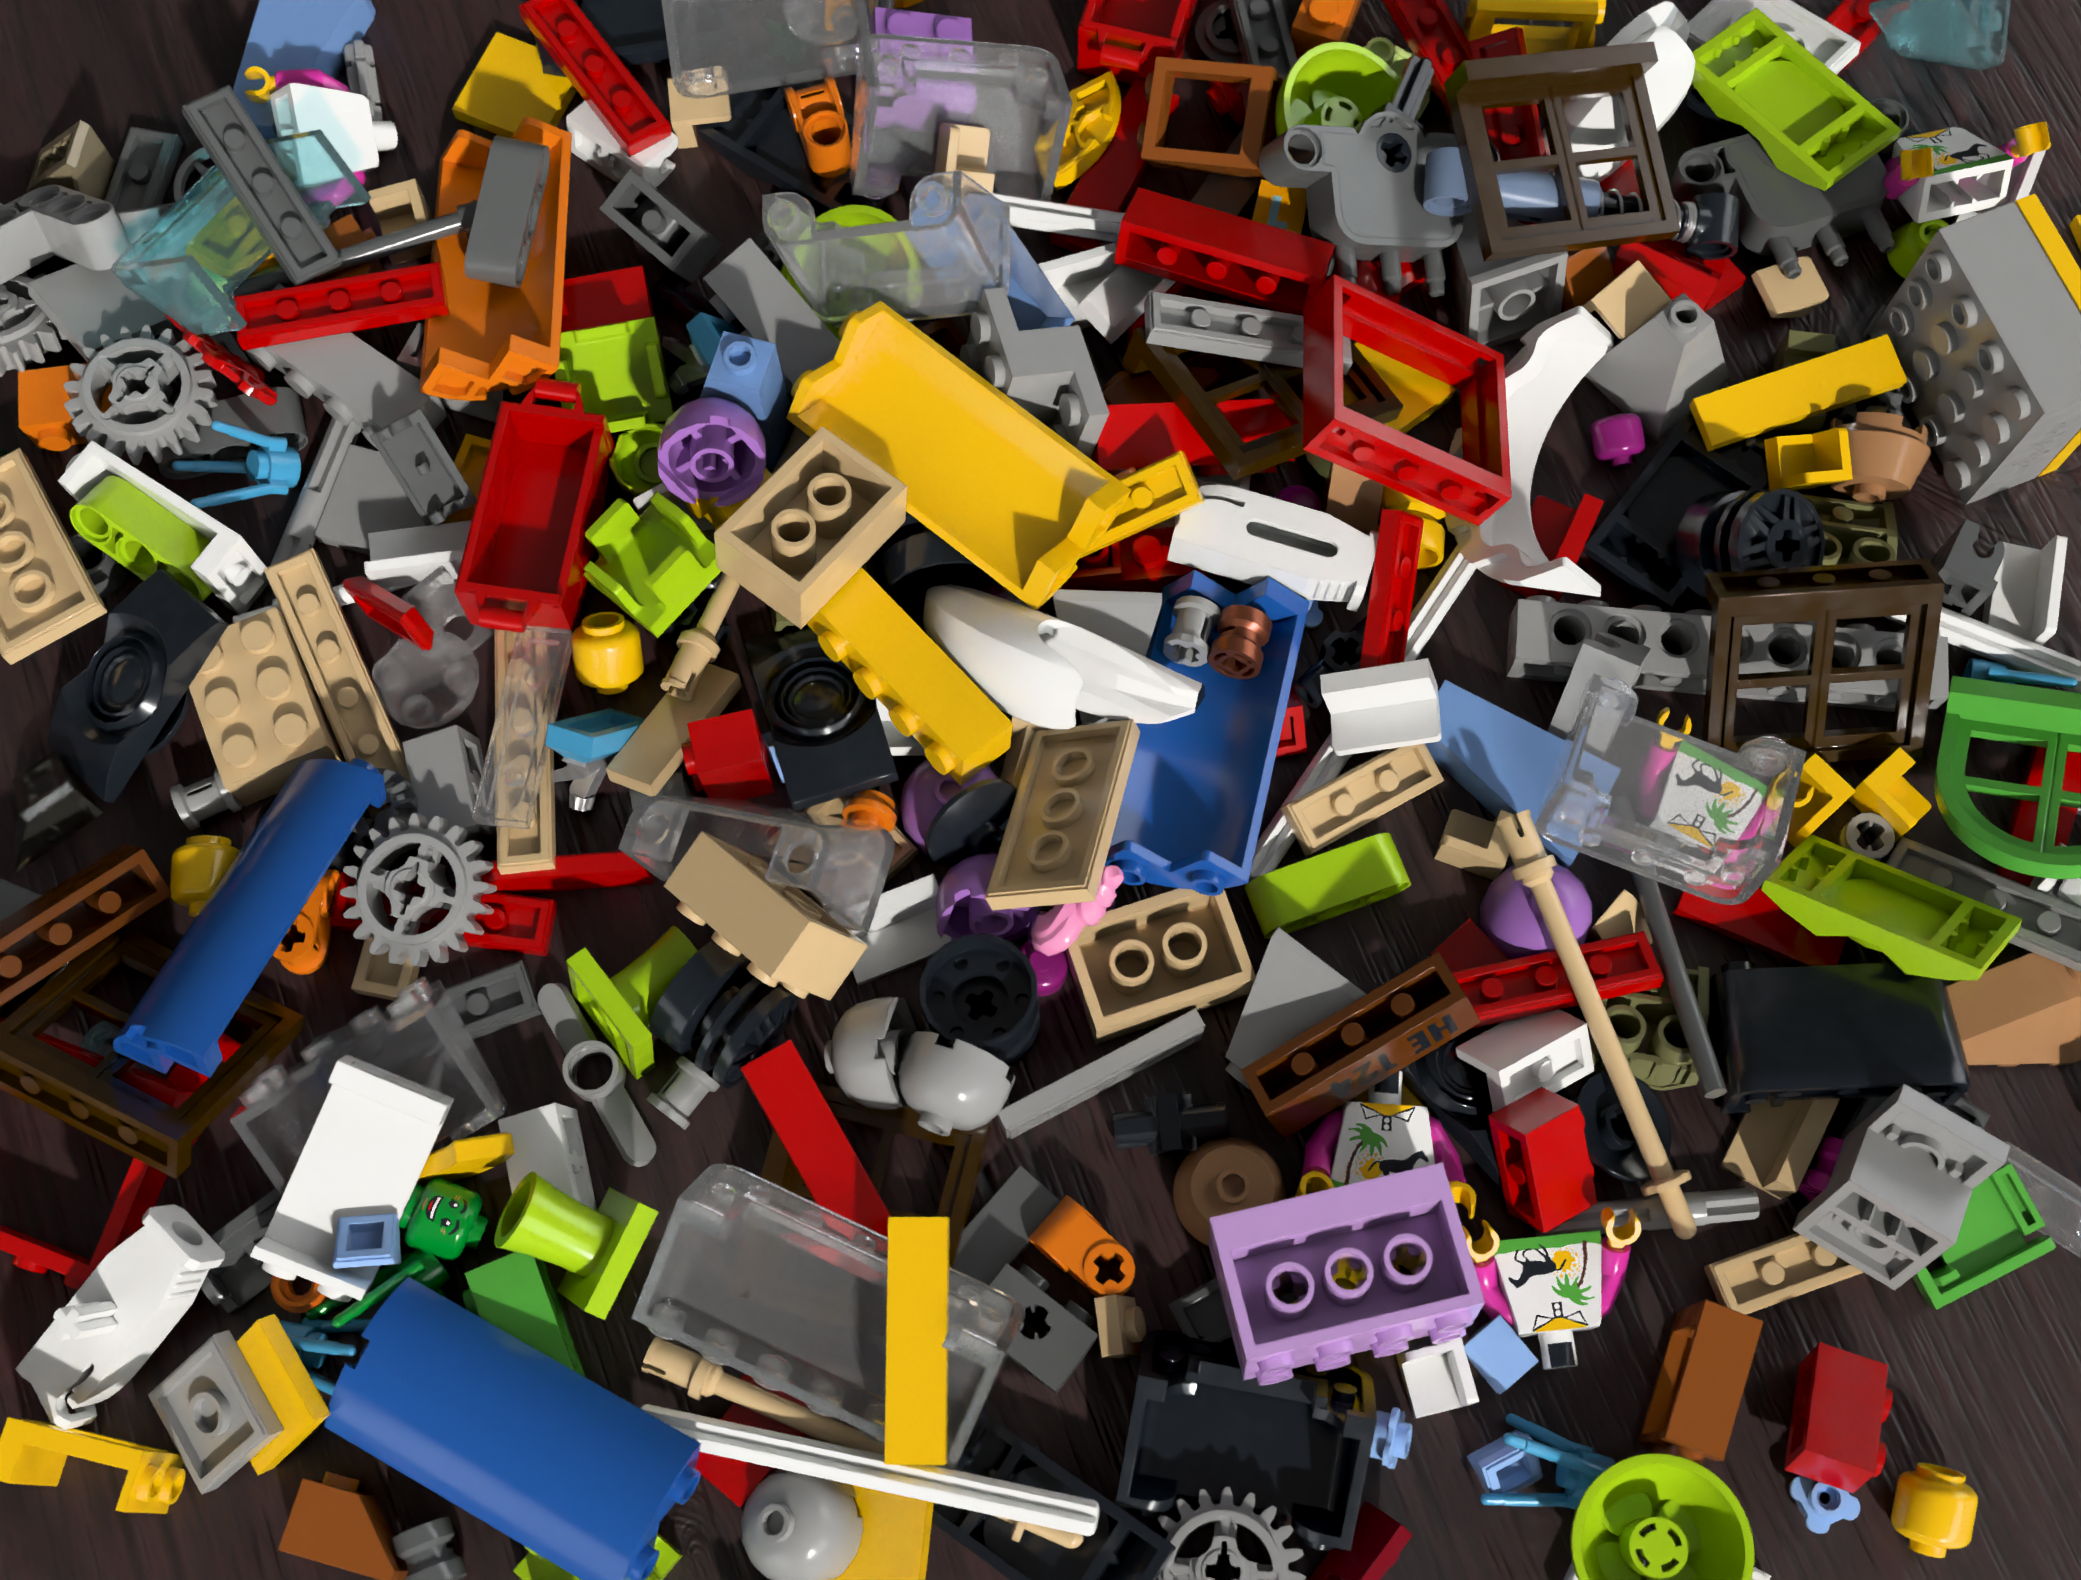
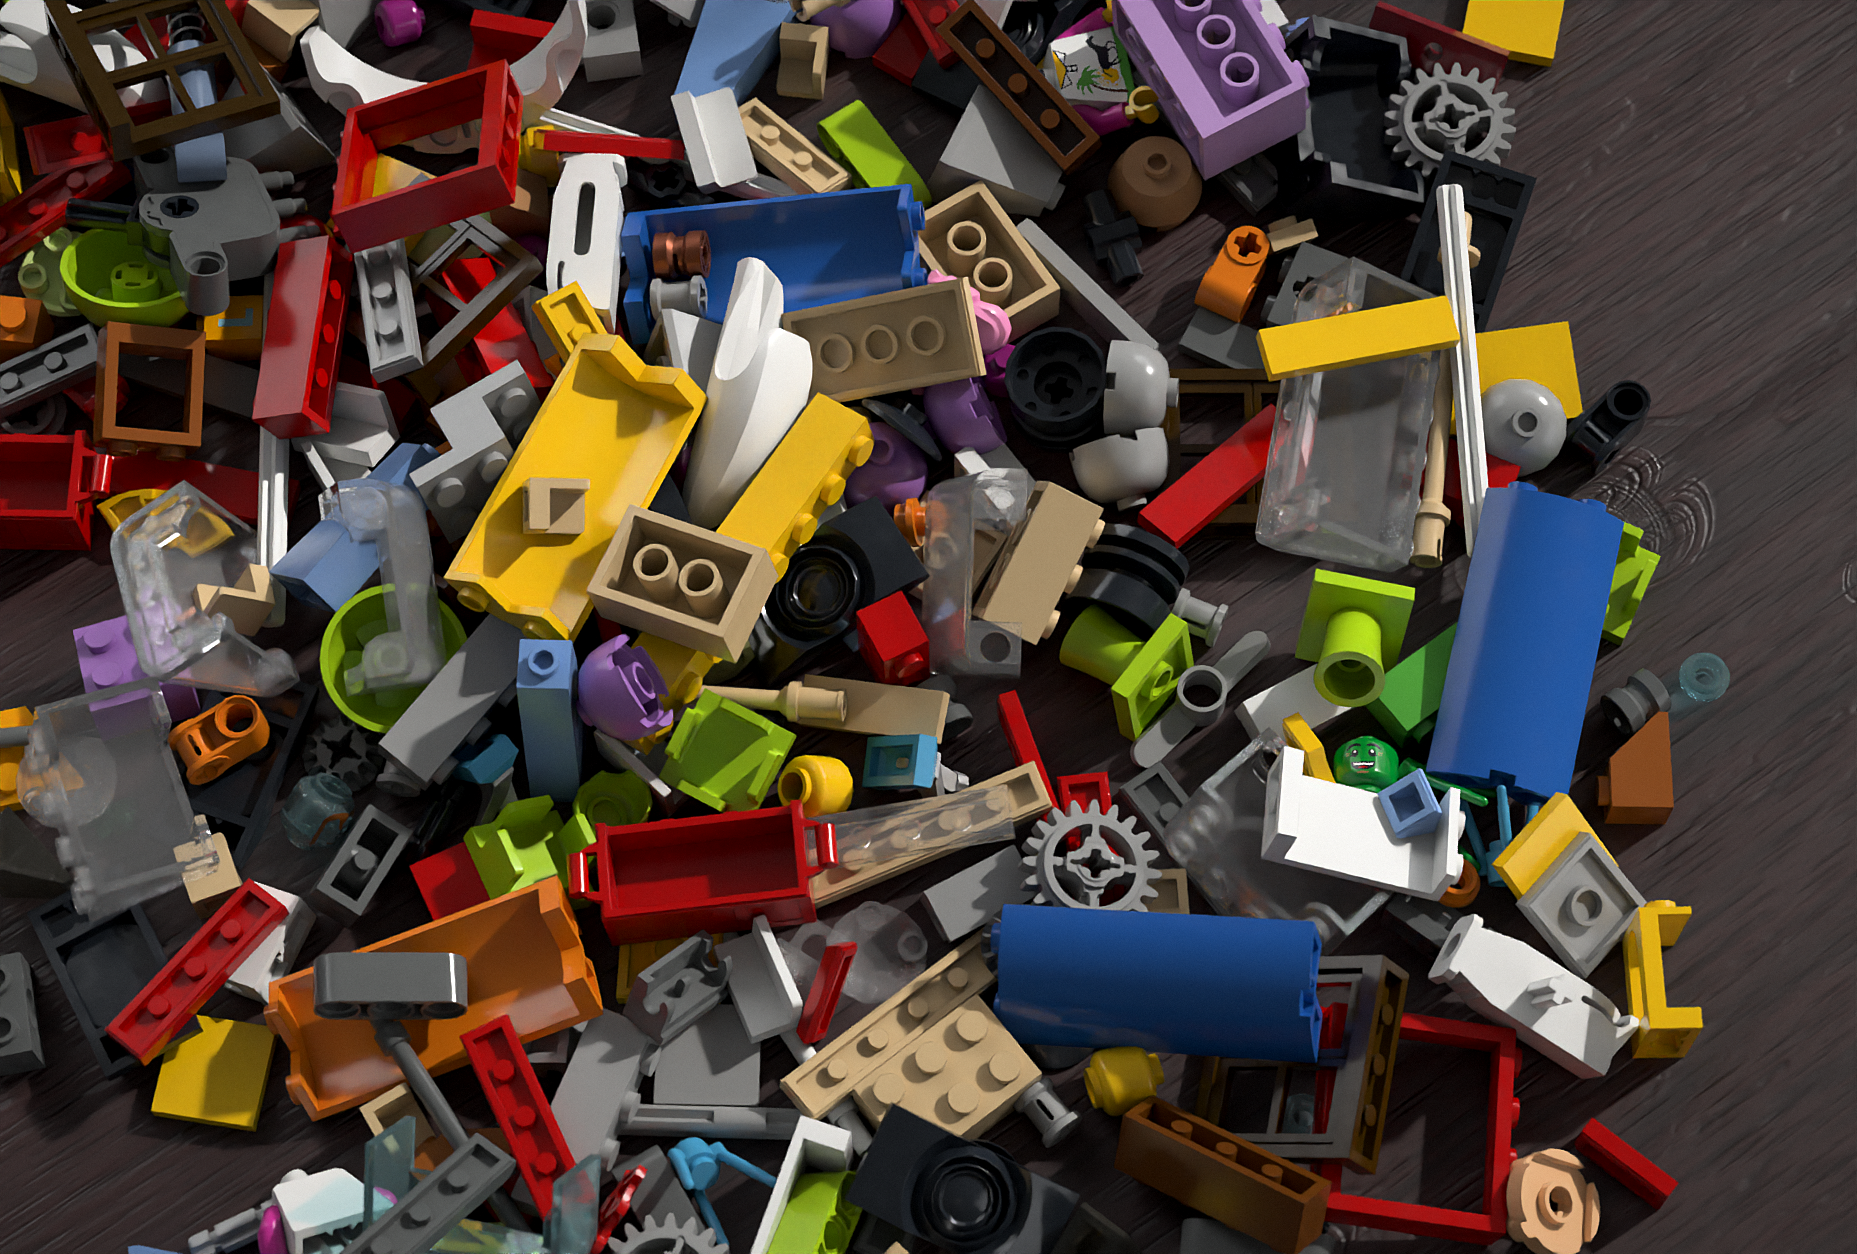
camera: 105 degrees left, 5 degrees down
none -> clear light blue head [279,773,356,850]
none -> tan panel [523,477,590,535]

